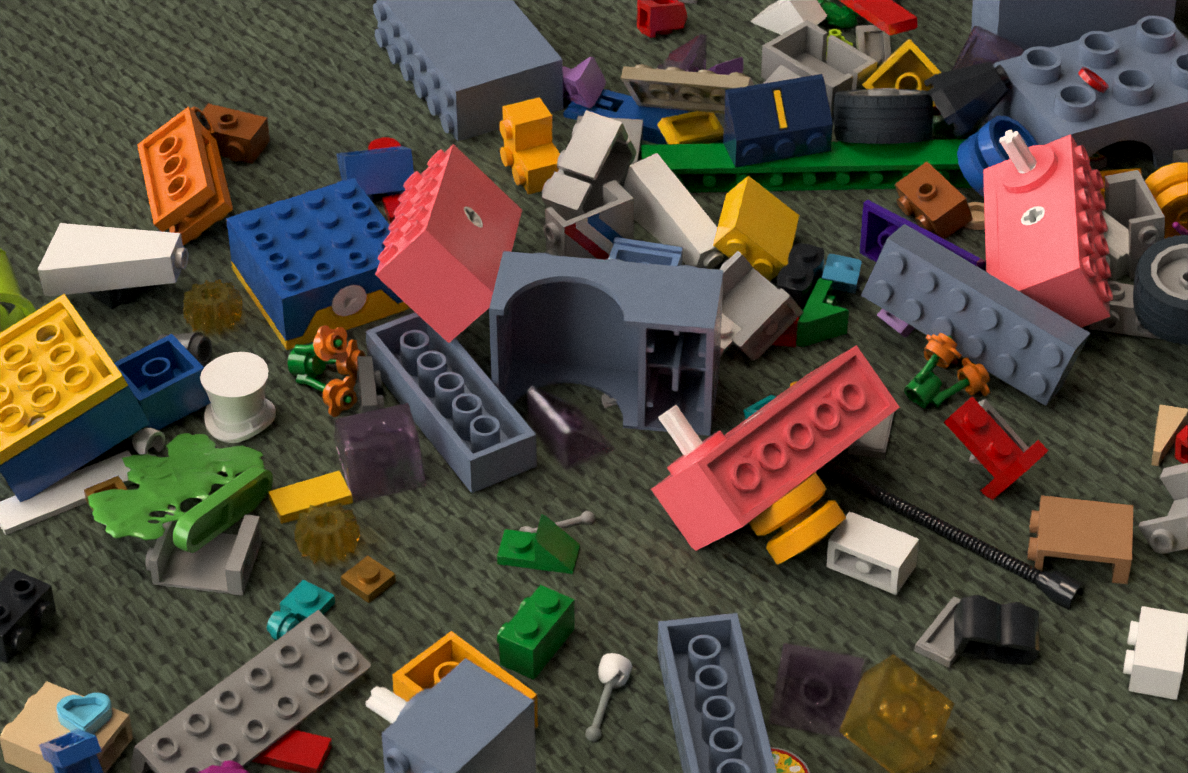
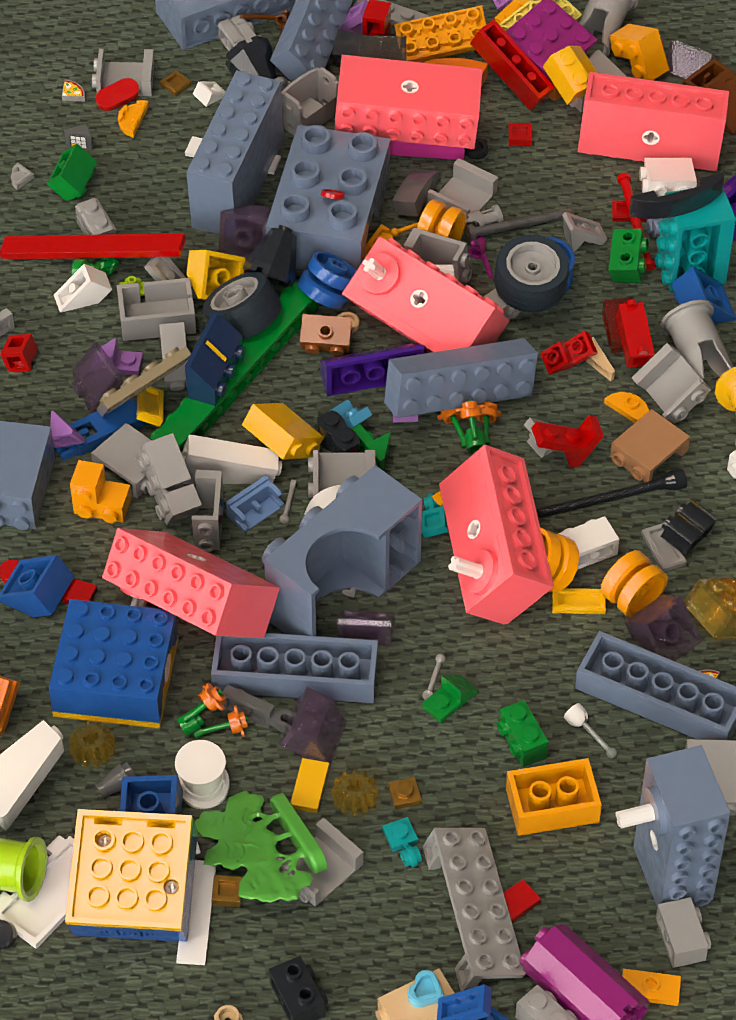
camera: 55 degrees left, 10 degrees up
none -> red slope [540,331,598,375]
none -> yellow tile [552,588,606,614]
none -> light orange wheel [600,550,668,618]
none -> light orange plate [604,392,649,423]

